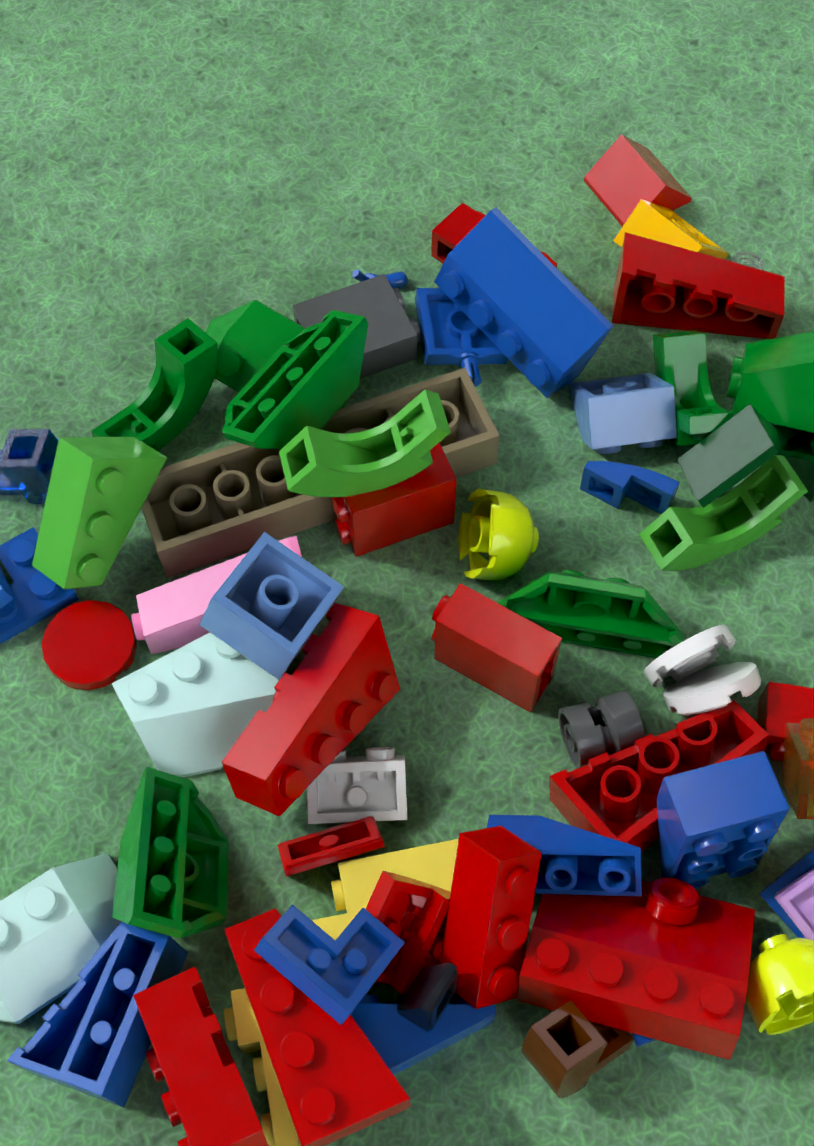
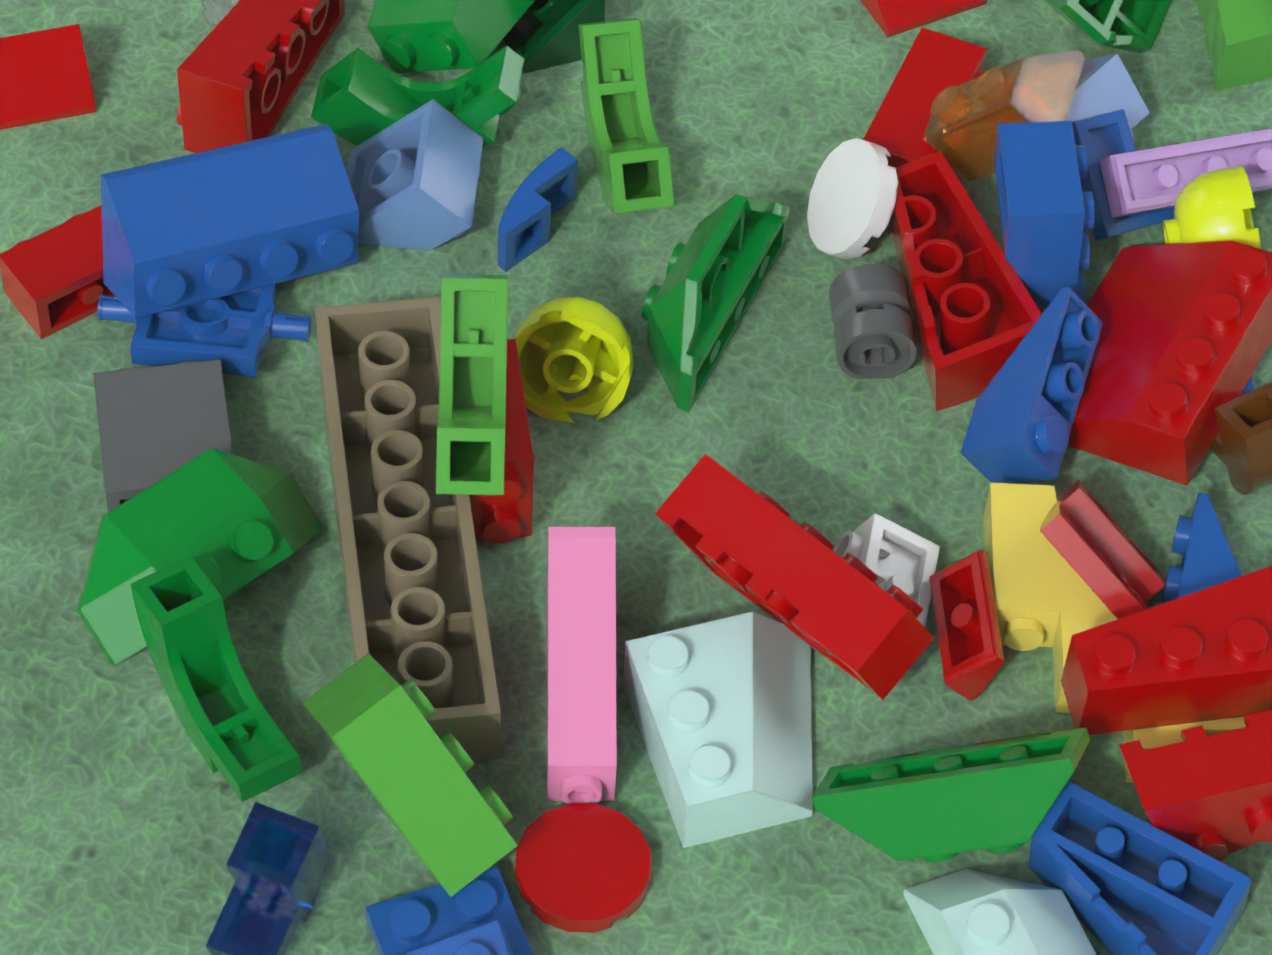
camera: 80 degrees left, 10 degrees down
medium blue slope [199,532,344,680] -> none
green wedge [222,310,368,449] -> none
blue plate [254,904,405,1025] -> none
blue piece [352,269,408,289] -> none
black slope [397,963,458,1032] -> none
red brick [431,583,562,713] -> none
red brick [440,826,542,1009] -> none
yellow slope [613,199,729,259] -> none
white tile [644,624,736,688] -> none
red tile [645,878,700,925] -> none
slope [677,404,788,508] -> none

